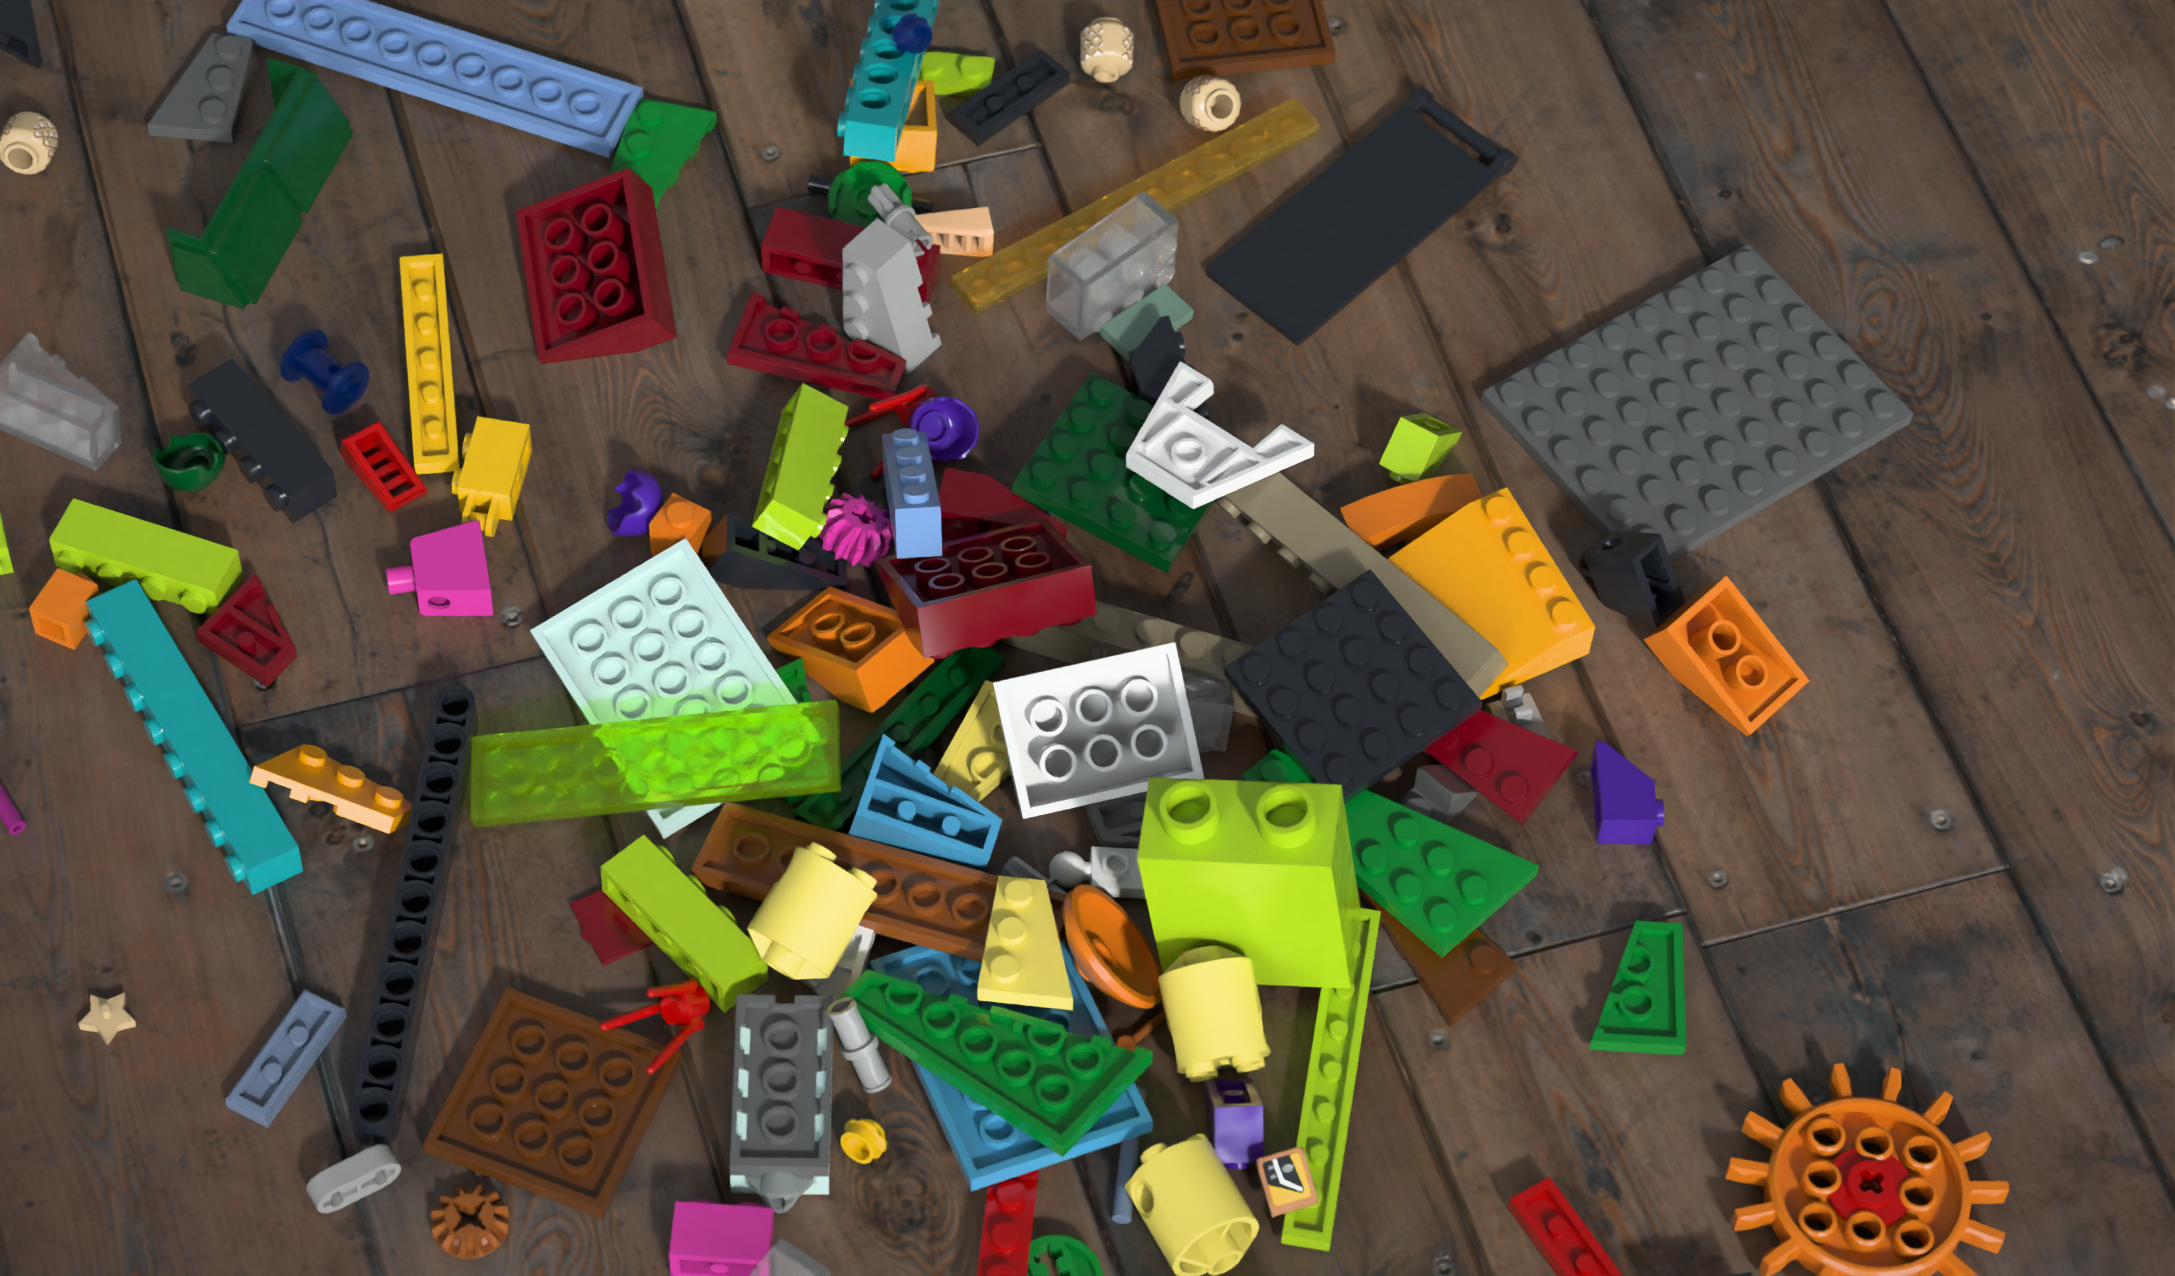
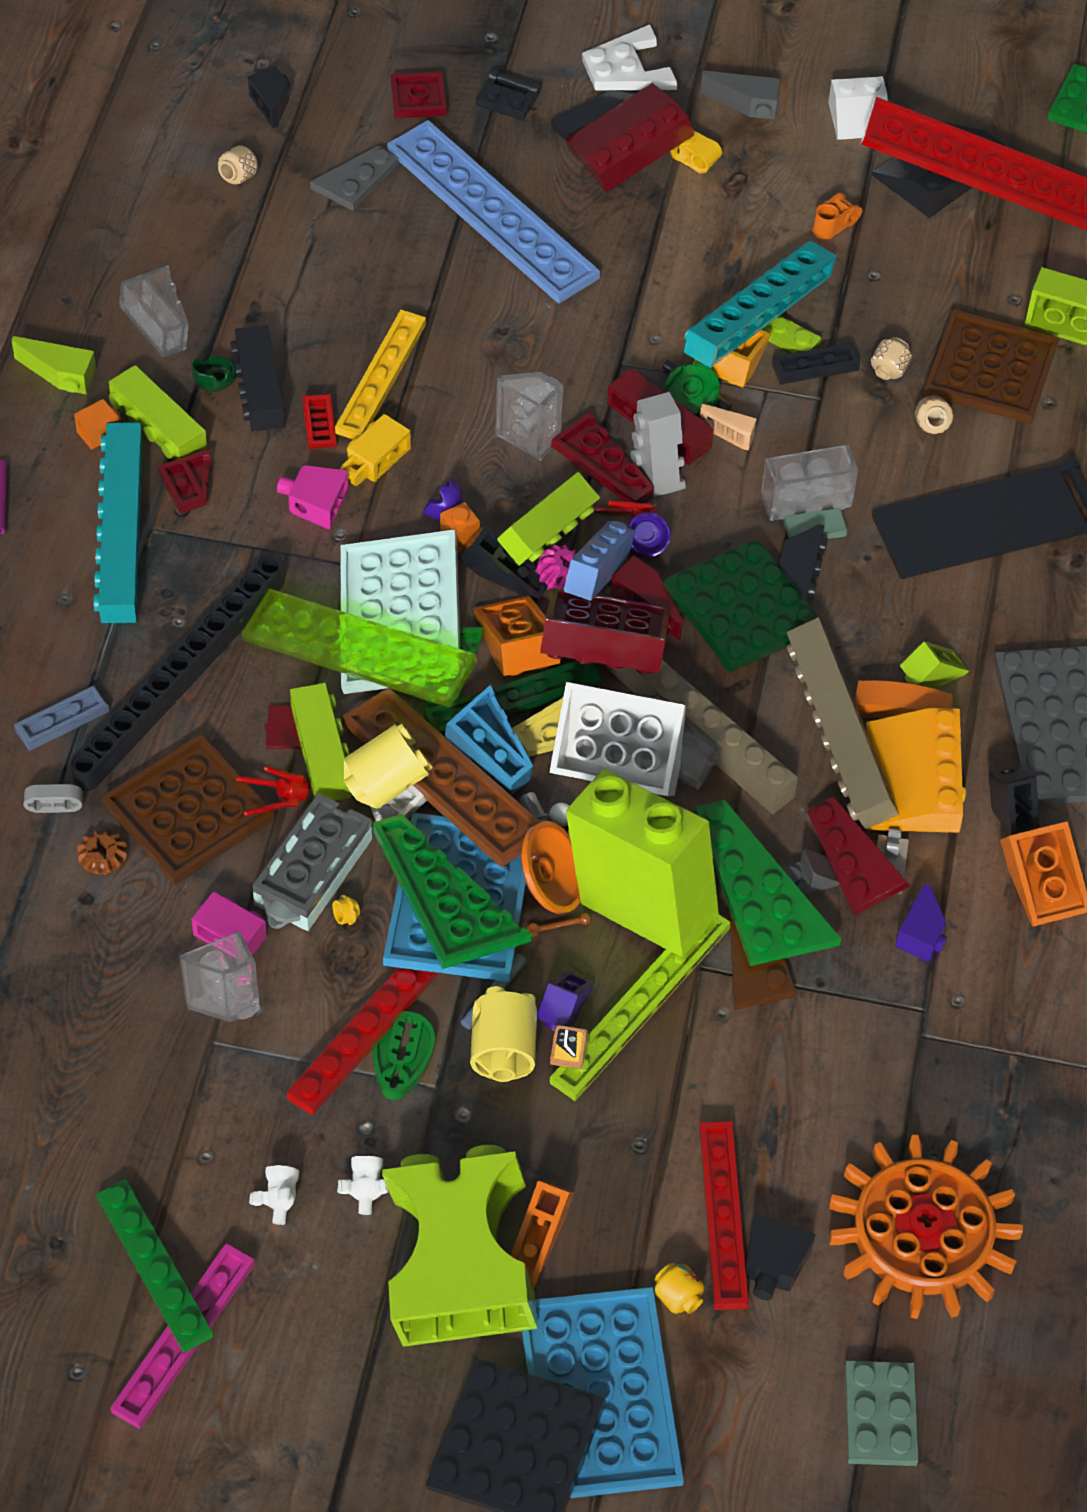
camera: 30 degrees right, 0 degrees up
dark green piece [166,57,353,310] -> none
light orange wing [249,744,413,834] -> none
clear blue hose [280,329,370,415] -> none
dark red slope [516,168,677,364] -> none
green wing [609,98,717,210] -> none
light grey pin [826,997,892,1093] -> none
light grey axle [868,184,933,256] -> none
clear blue plate [892,13,932,54] -> none
clear yellow plate [951,97,1319,315] -> none
light yellow wing [977,876,1073,1010] -> none
white wing [1126,361,1314,509] -> none
light yellow cylinder [1158,946,1271,1082] -> none
black plate [1224,569,1483,804] -> none
green wing [1589,921,1686,1055] -> none
none -> clear slope [495,372,564,461]

